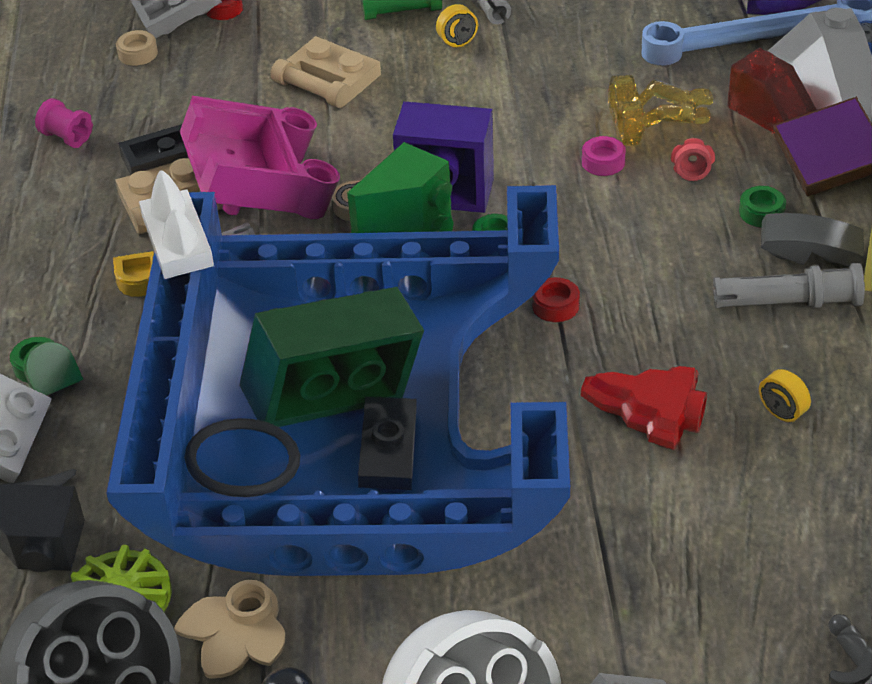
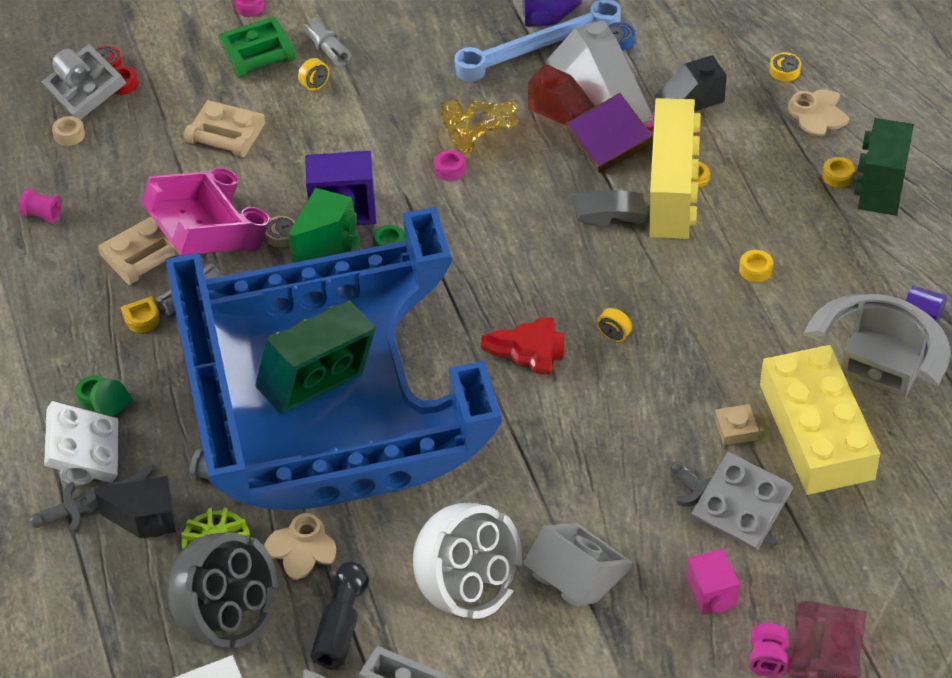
camera: 15 degrees left, 5 degrees up
black plate [118,124,189,175] -> none
white tile [139,170,214,279] -> none
black tyre [184,418,300,497] -> none
black plate [358,396,417,490] -> none
red tile [532,277,580,322] -> none
coral plate [671,138,715,181] -> none
light grey pin [713,263,865,309] -> none
green tile [739,186,786,228] -> none

